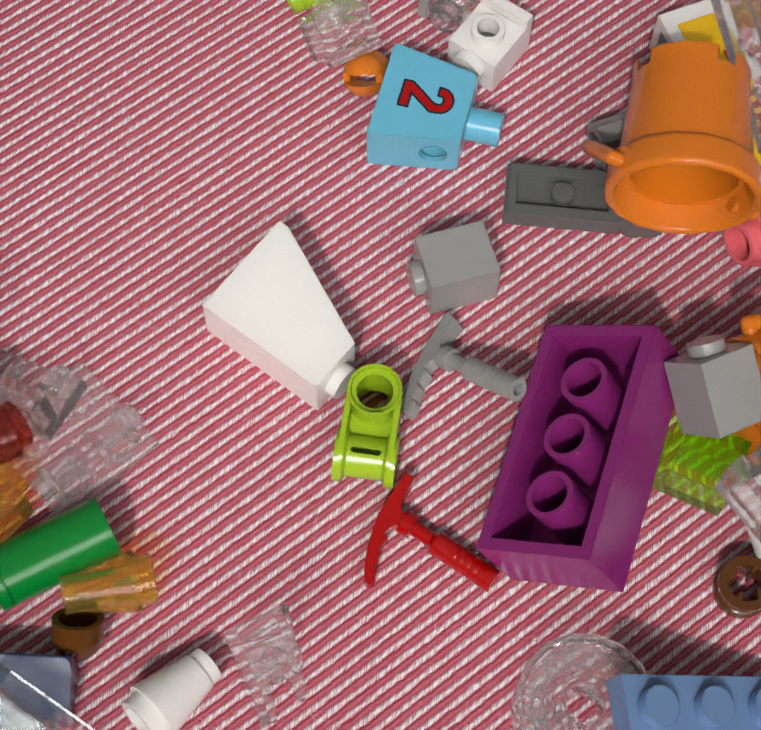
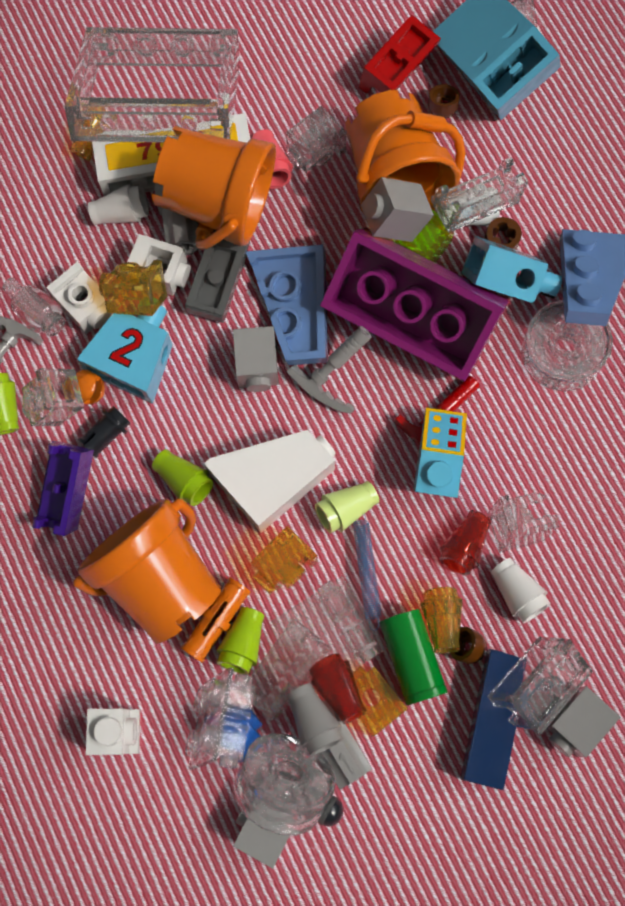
camera: 75 degrees left, 10 degrees up
lime piece [331,363,403,489] -> none
none -> dark purple hinge [32,441,94,536]
none -> orange piece [73,498,221,644]
none -> black pin [77,406,130,458]
none -> white cone [88,184,149,225]
none -> clear yellow brick [99,260,167,316]
none -> white brick [124,234,191,296]
none -> lime cone [152,449,213,506]
none -> orange pin [180,577,251,663]
none -> lime cone [216,607,265,675]
none -> medium blue wing [246,244,328,365]
none -> clear yellow brick [251,526,318,595]
none -> yellowish green cone [315,481,379,533]
none -> medium blue piece [353,514,381,631]
none -> medium azure slope [413,408,467,498]
none -> clear red cone [439,510,492,576]
none -> medium azure torso [461,236,562,303]

